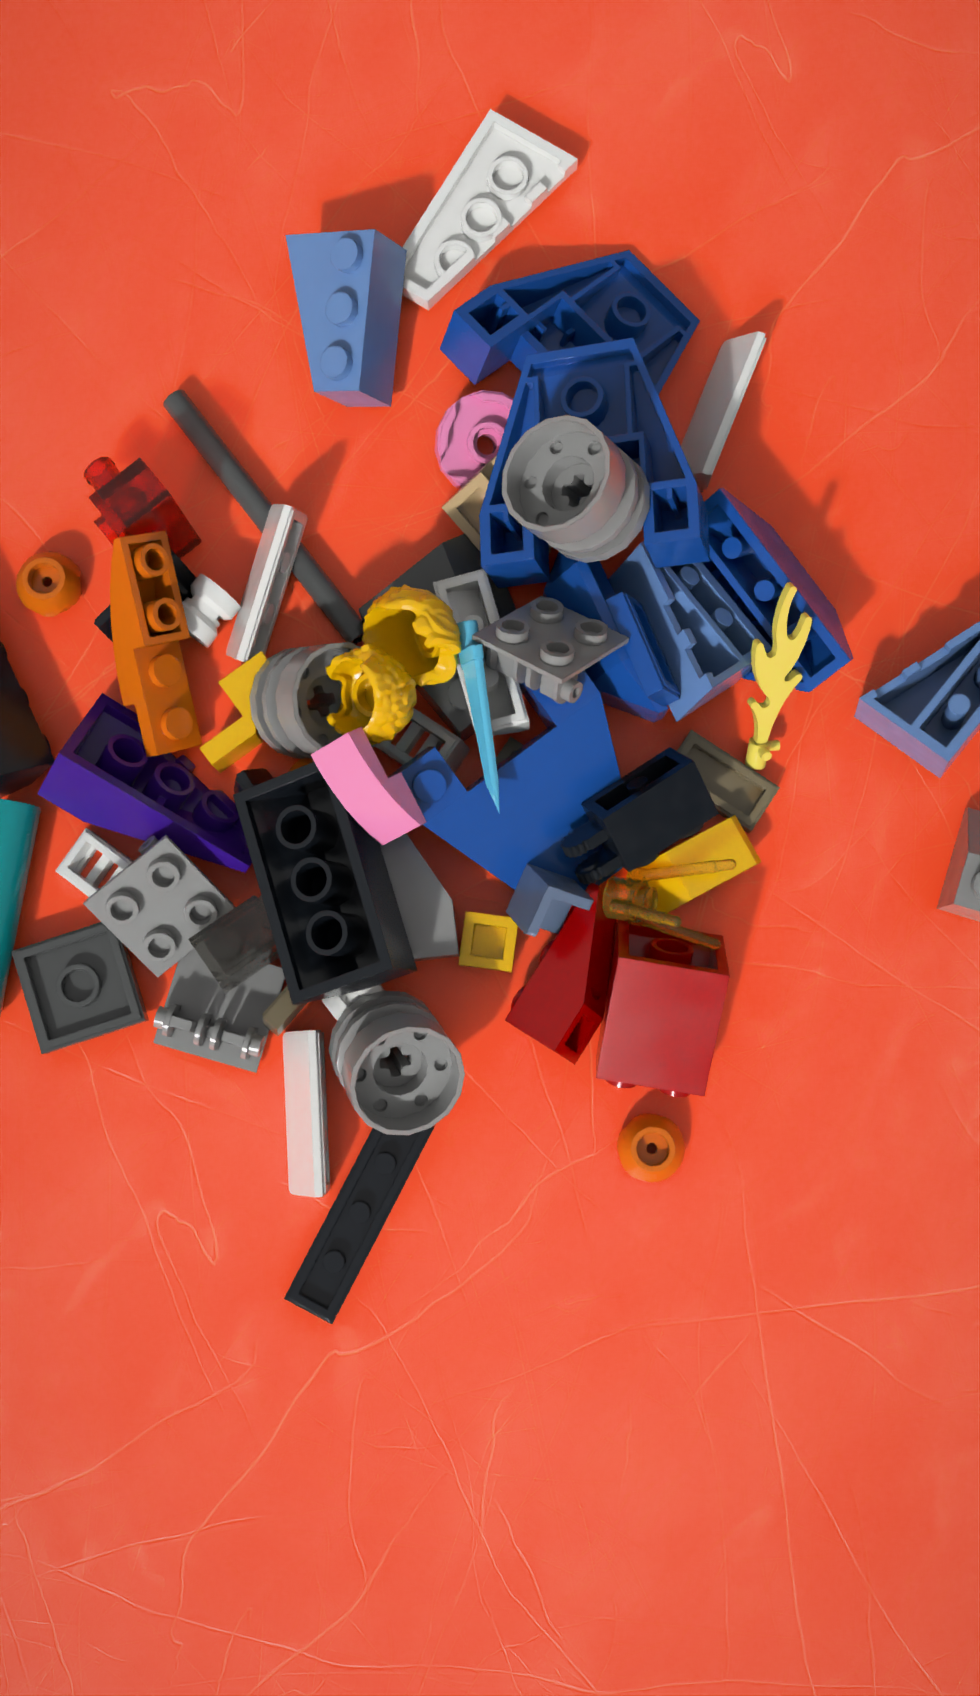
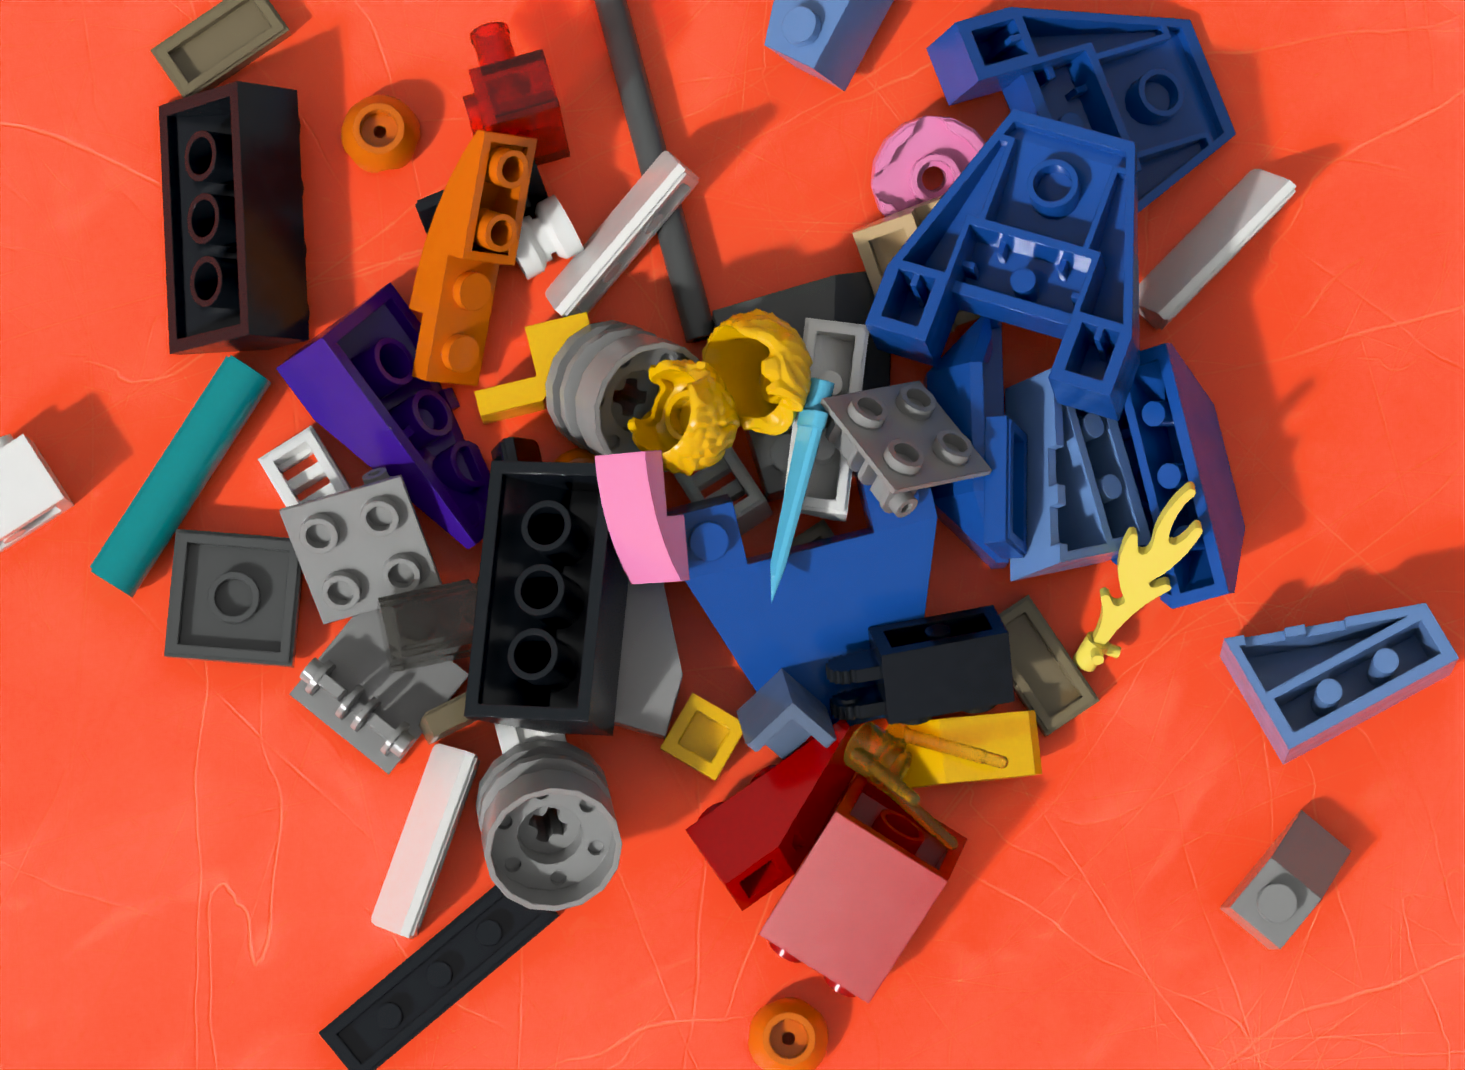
camera: 15 degrees right, 0 degrees up
light grey wheel [502,415,650,563] -> none

